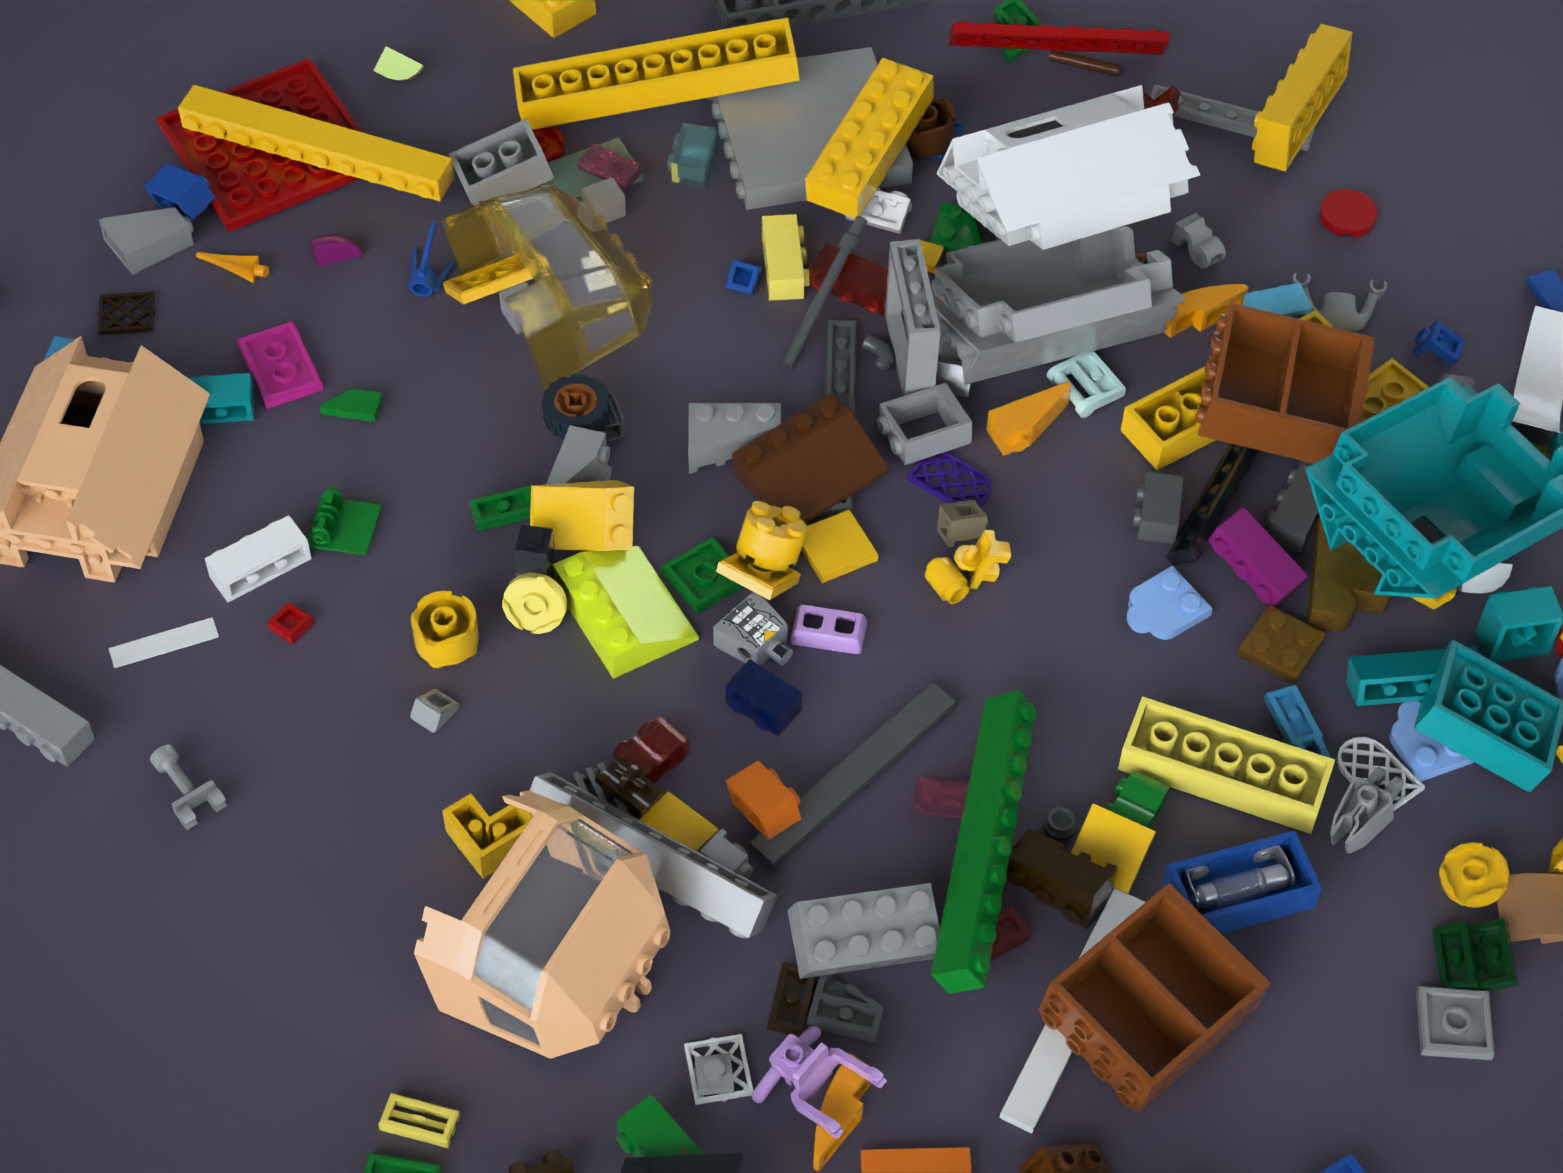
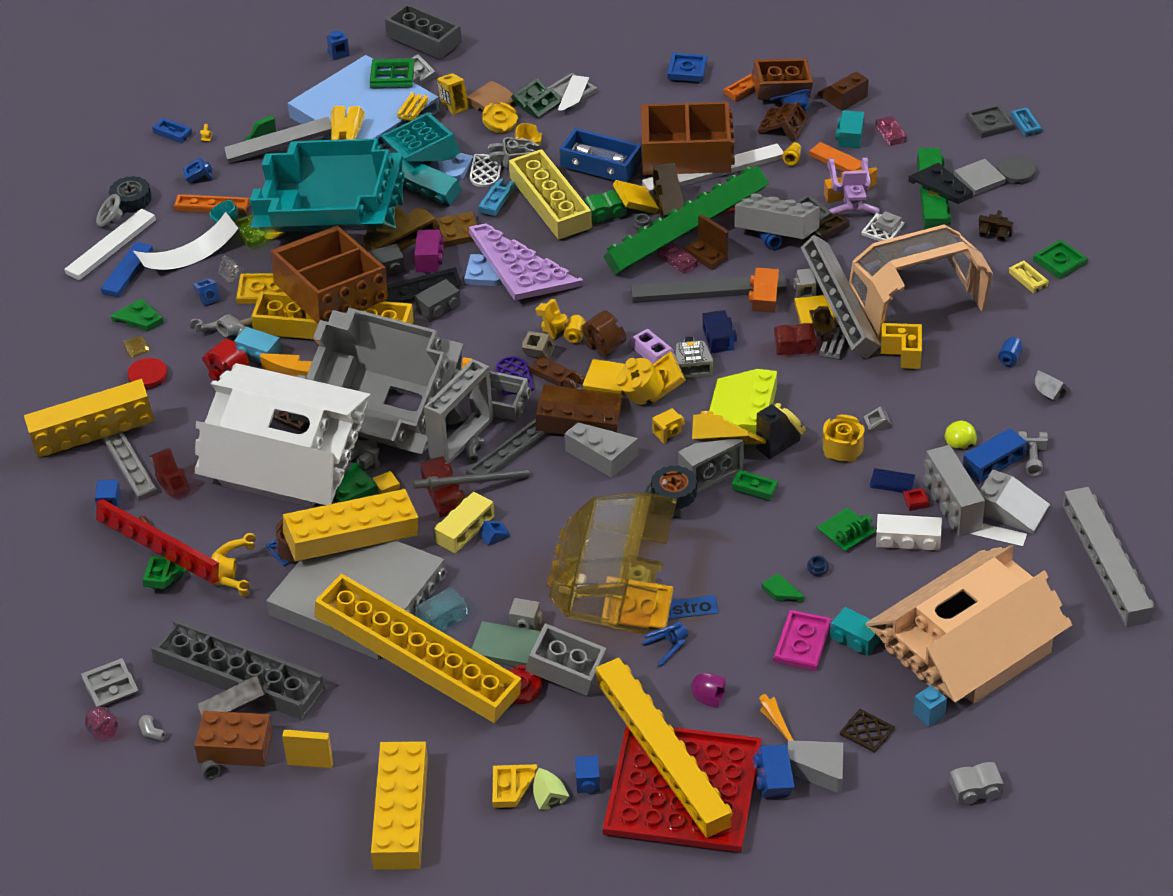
camera: 135 degrees left, 10 degrees down
clear pink plate [578,143,642,190] -> none
green tile [661,537,745,615] -> none
none -> blue brick [95,480,121,508]
none -> green wing [111,298,164,332]
none -> clear yellow tile [123,335,149,358]
none -> red brick [202,339,250,381]
none -> yellow piece [211,533,256,597]
none -> lavender wing [468,223,583,301]
none -> yellow wing [492,764,537,808]
none -> yellow hair [515,123,542,146]
none -> reddish brown hinge [529,356,584,388]
none -> white sticker [558,75,589,111]
none -> blue brick [575,755,600,793]
none -> reddish brown brick [581,310,626,358]
none -> yellow brick [652,408,685,444]
none -> blue sticker [668,595,719,619]
none -> reddish brown bracket [685,214,728,270]
none -> yellow cone [782,142,801,166]
none -> dark blue plate [807,555,829,575]
none -> clear blue tile [870,468,915,493]
none -> light grey brick [923,445,985,536]
none -> neon yellow hair [944,420,977,450]
none -> blue brick [963,428,1027,483]
none -> slope [979,470,1050,534]
none -> blue brick [998,337,1023,366]
none -> flat silver brick [1035,370,1070,401]

